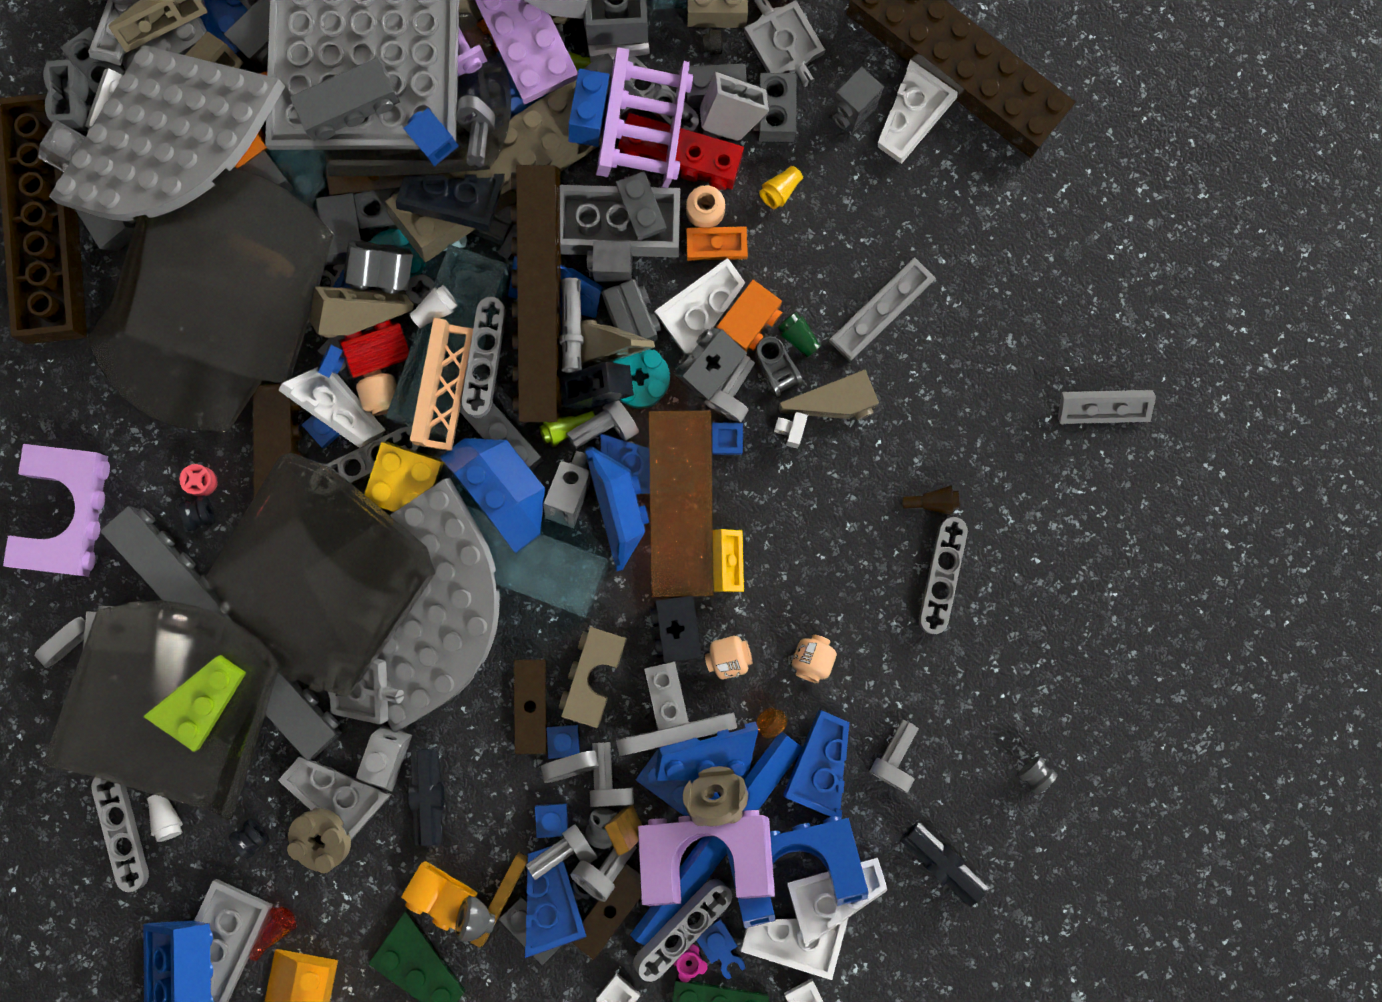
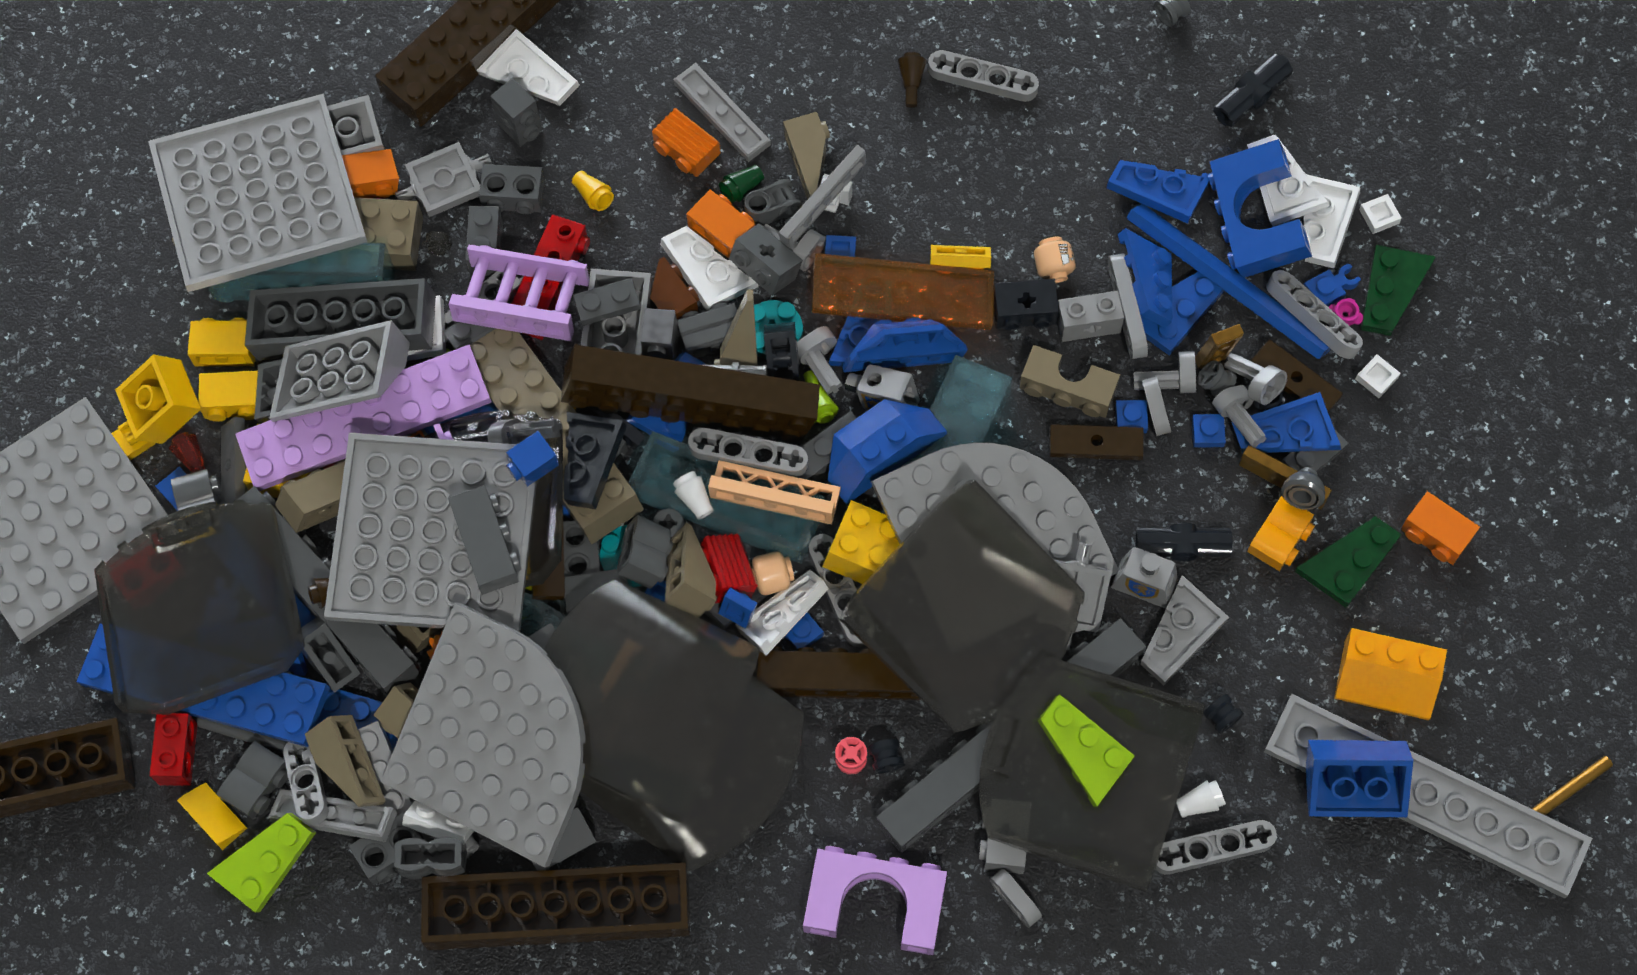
camera: 80 degrees left, 15 degrees down
clear brick [38,120,85,172] -> none
clear red cone [248,907,297,961] -> none
dark tan plate [287,808,351,874] -> none
blue brick [568,69,610,147] -> none
lavender arch [638,810,775,906] -> none
dark tan plate [683,766,748,826] -> none
light nougat head [686,185,725,228] -> none
orange plate [686,227,748,261] -> none
light grey torso [700,72,769,141] -> none
clear orange plate [757,708,787,738] -> none
light nougat head [792,635,837,683] -> none
light grey piece [869,720,919,793] -> none
none -> reddish brown slope [650,256,700,320]
none -> orange brick [652,108,721,177]
none -> light grey tile [779,144,866,248]

